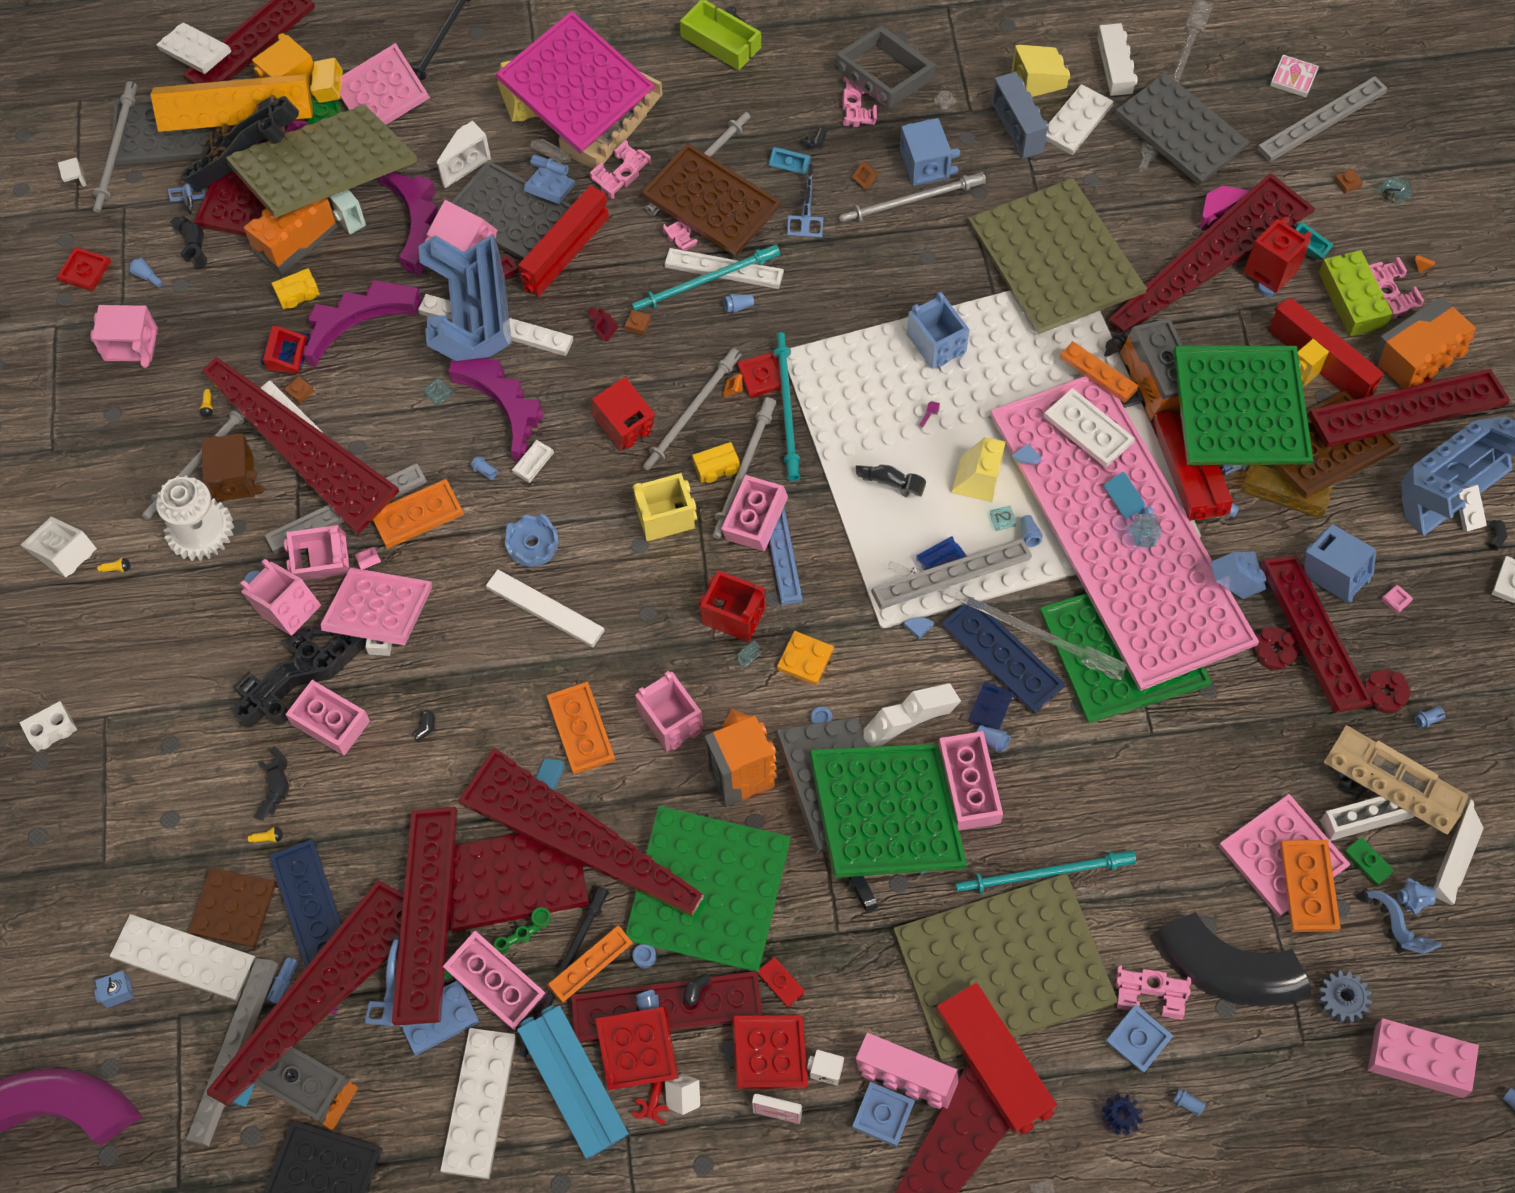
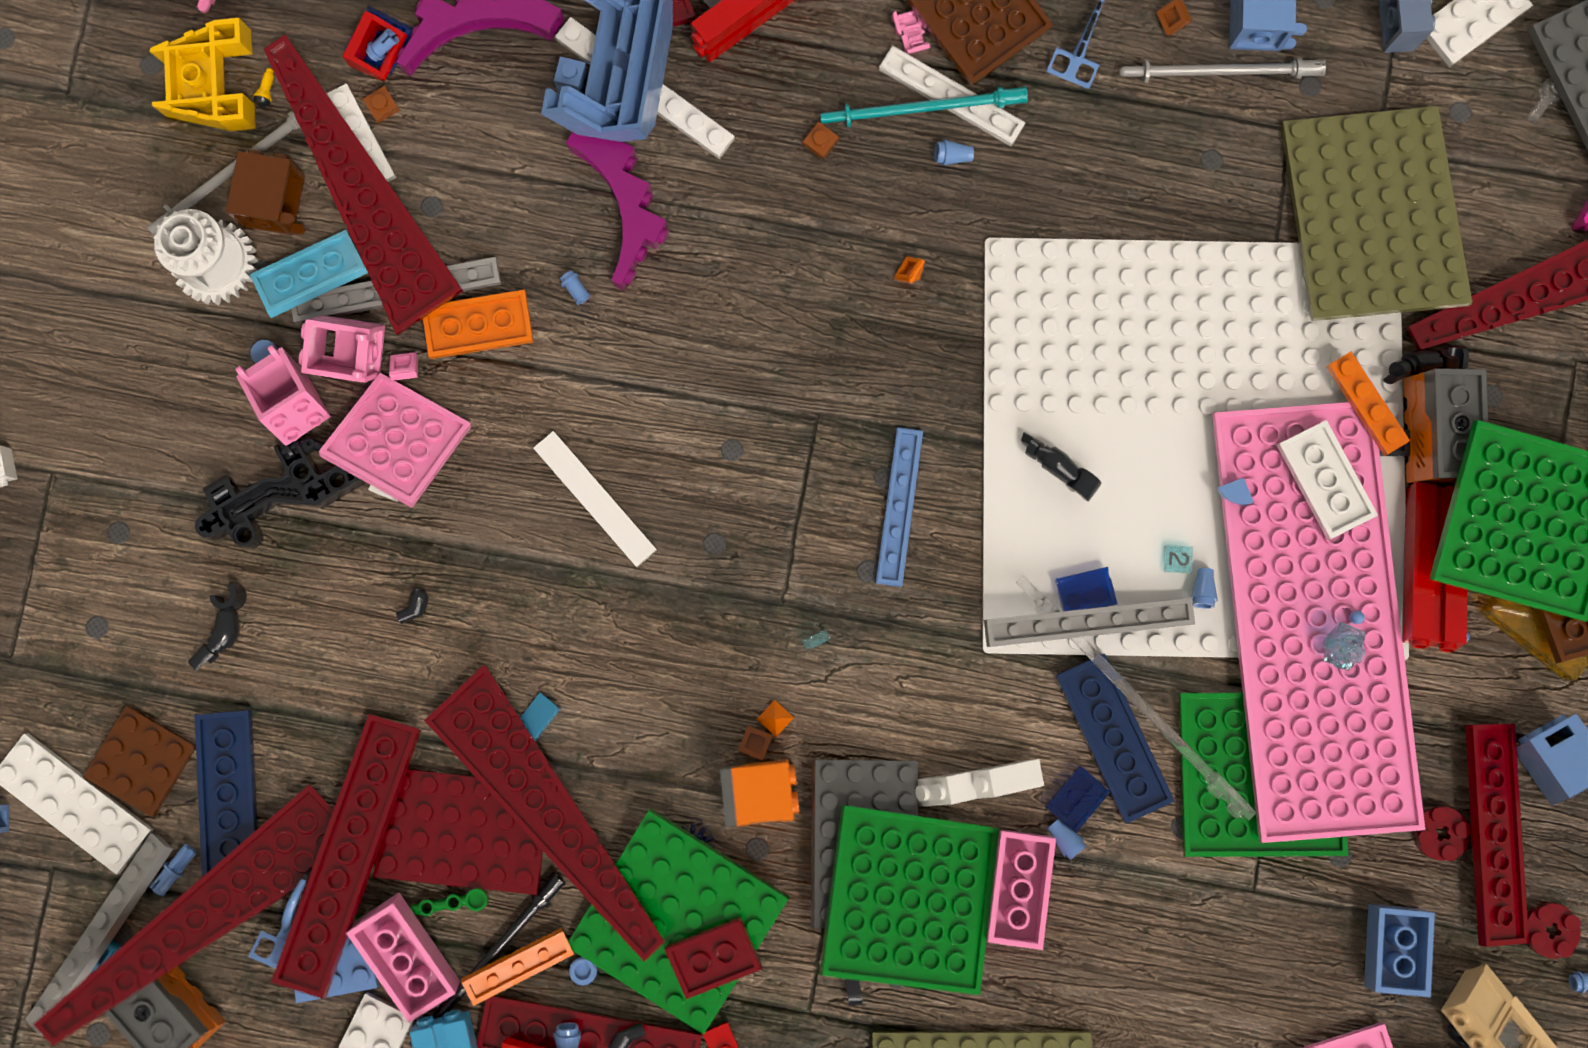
camera: 15 degrees right, 20 degrees up
white slope [21,517,97,577] -> none
yellow piece [97,558,131,572] -> none
yellow piece [248,827,283,843] -> none
bright pink brick [285,680,370,756] -> none
clear light blue tile [423,378,452,406] -> none
medium blue plate [505,514,559,567] -> none
white plate [512,440,554,483] -> none
orange plate [546,682,616,775] -> none
dark red plate [587,307,619,341] -> none
red container [590,377,655,451] -> none
light yellow container [633,473,697,541] -> none
bright pink container [635,671,703,752] -> none
light grey bar [643,348,741,471] -> none
yellow brick [692,442,740,483] -> none
red container [699,570,766,643] -> none
light grey bar [712,397,776,539] -> none
bright pink brick [721,475,788,552] -> none
red tile [737,352,782,398] -> none
teal bar [773,332,800,481] -> none
light orange plate [777,631,834,686] -> none
medium blue tile [811,707,833,724] -> none
medium blue tile [903,617,934,639] -> none
medium blue container [907,292,970,369] -> none
magenta hand [919,401,940,428] -> none
light yellow slope [951,437,1006,502] -> none
teal bar [955,850,1136,894] -> none
dark azure slope [1103,472,1145,519] -> none
medium blue wedge [1210,552,1266,599] -> none
none -> yellow wedge [150,18,256,131]
none -> medium azure plate [250,230,368,318]
none -> medium blue pin [366,29,399,61]
none -> dark red tile [664,916,763,999]
none -> medium blue brick [1364,904,1435,997]

